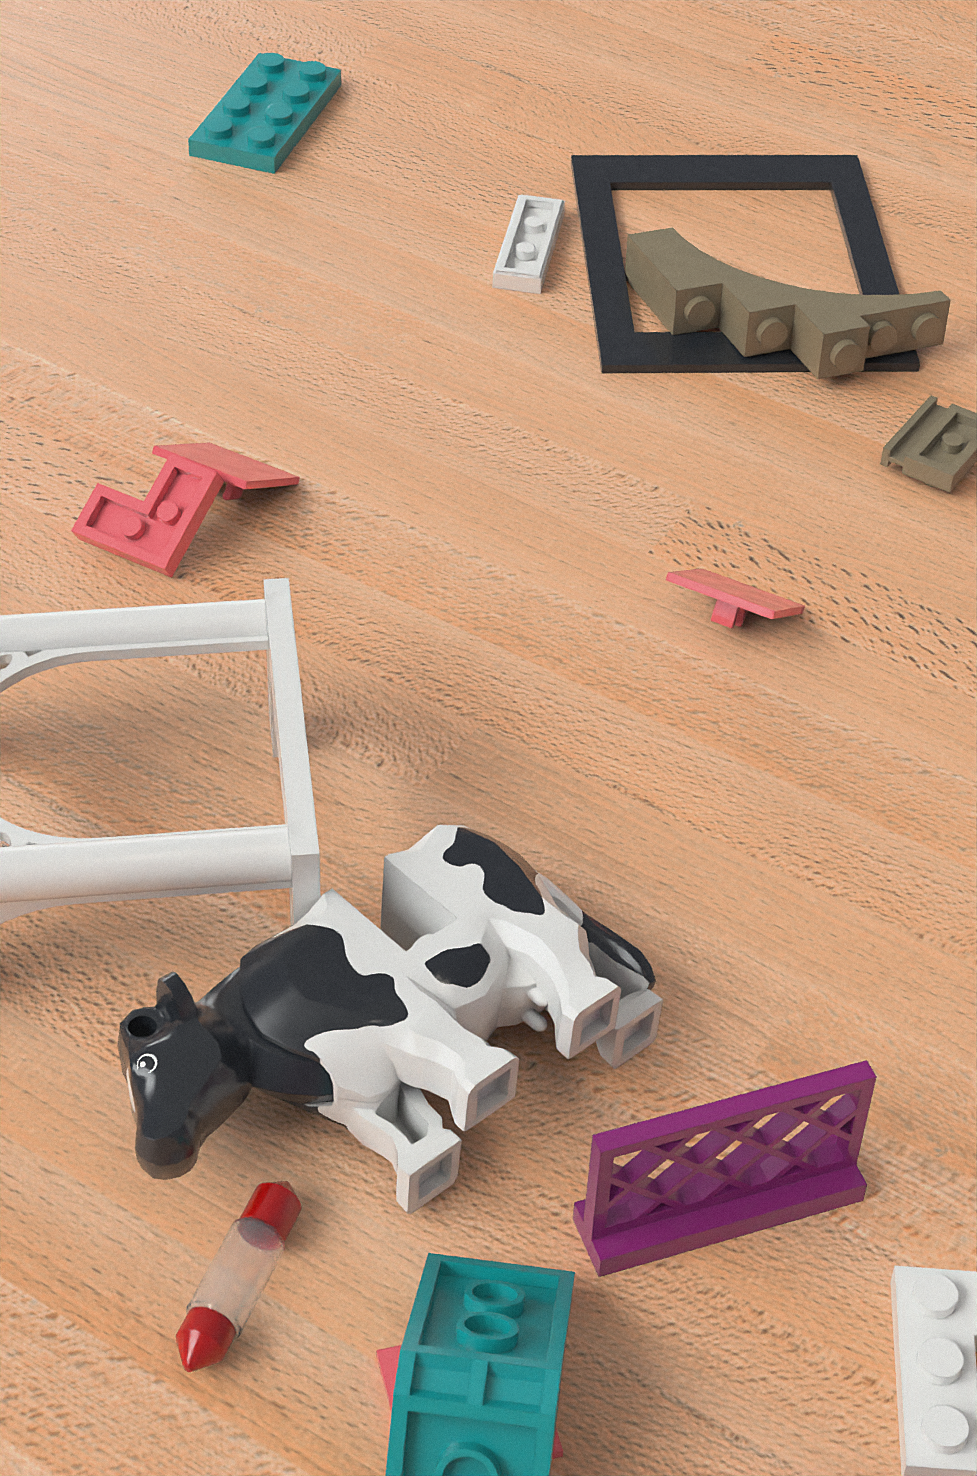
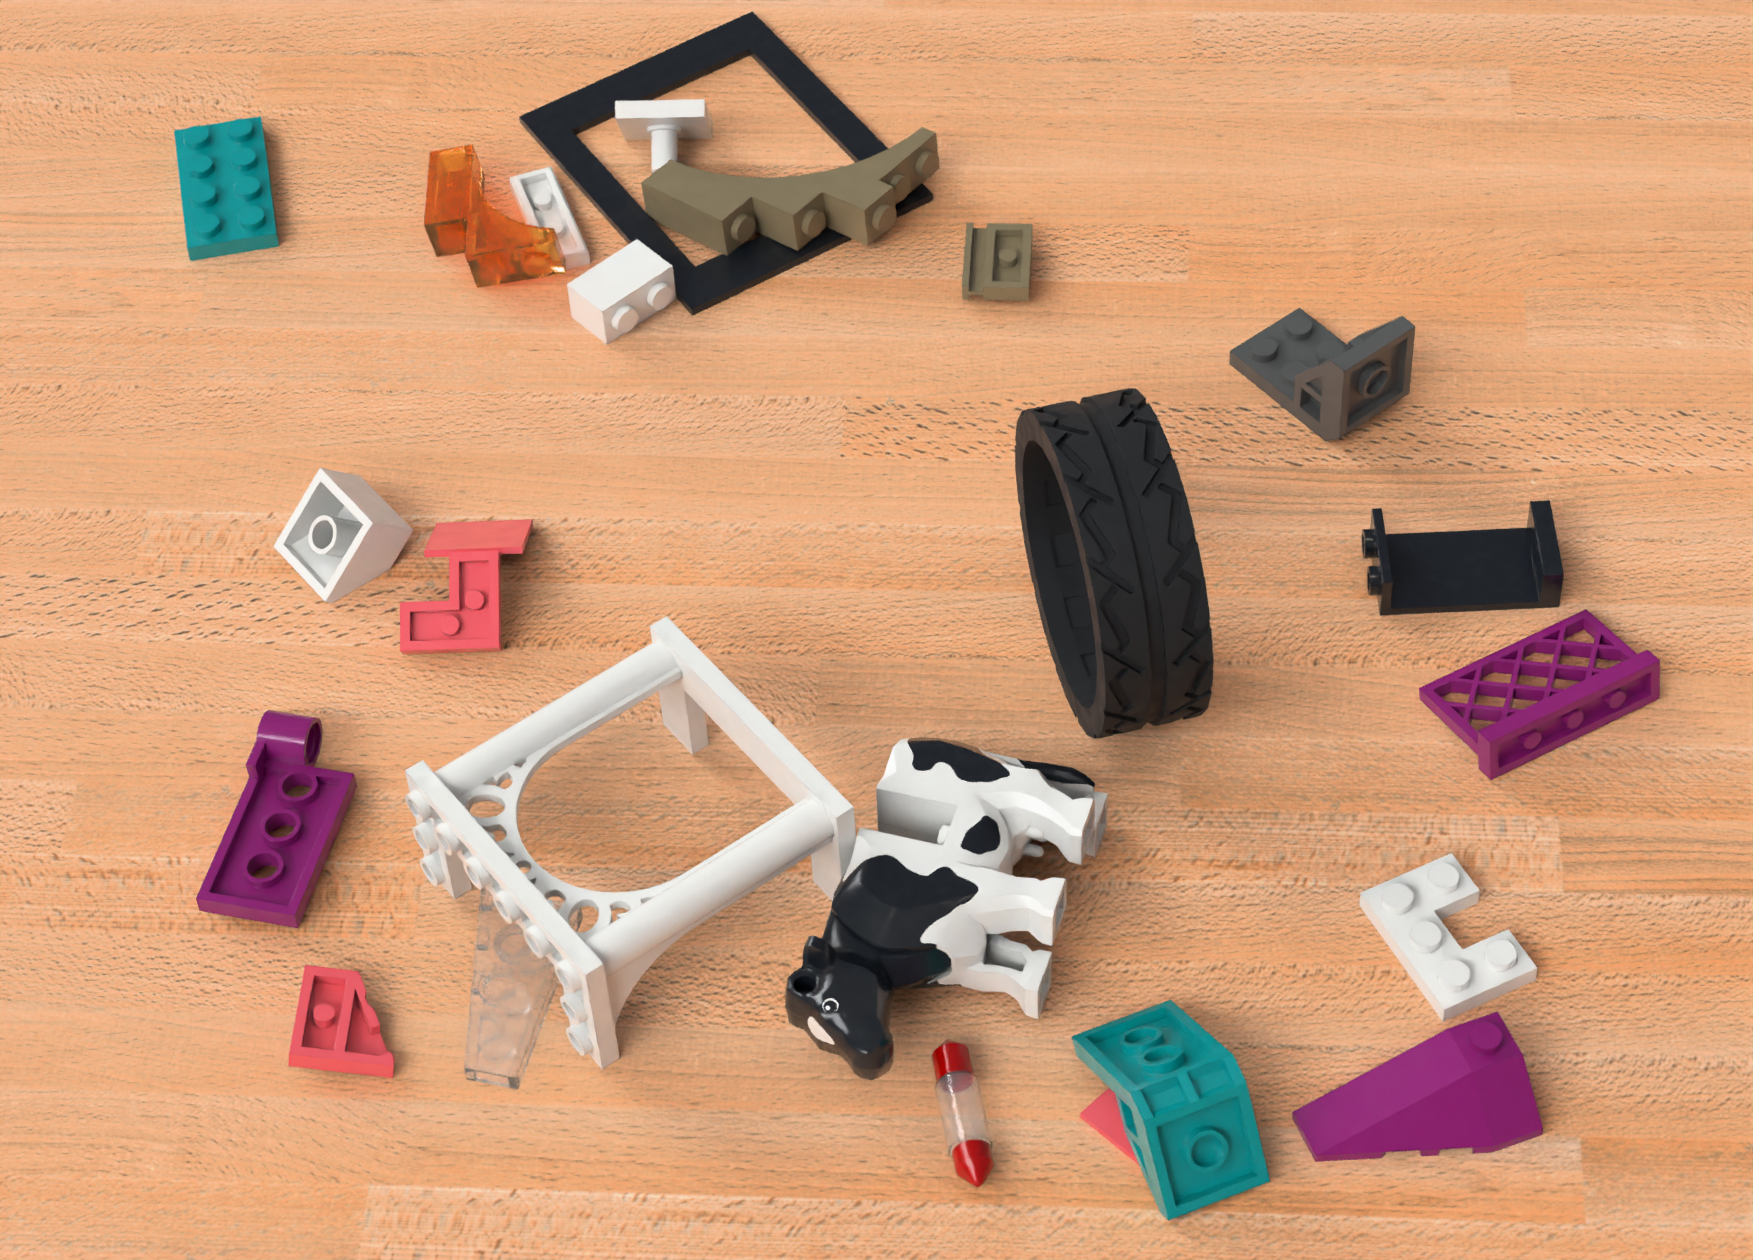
camera: 25 degrees left, 5 degrees up
magenta fence [573,1060,877,1277] -> none
coral piece [666,568,805,629] -> none
none -> white slope [273,468,413,603]
none -> clear orange arch [424,144,566,288]
none -> white brick [567,239,677,345]
none -> white tile [615,99,713,173]
none -> black tyre [1015,388,1214,739]

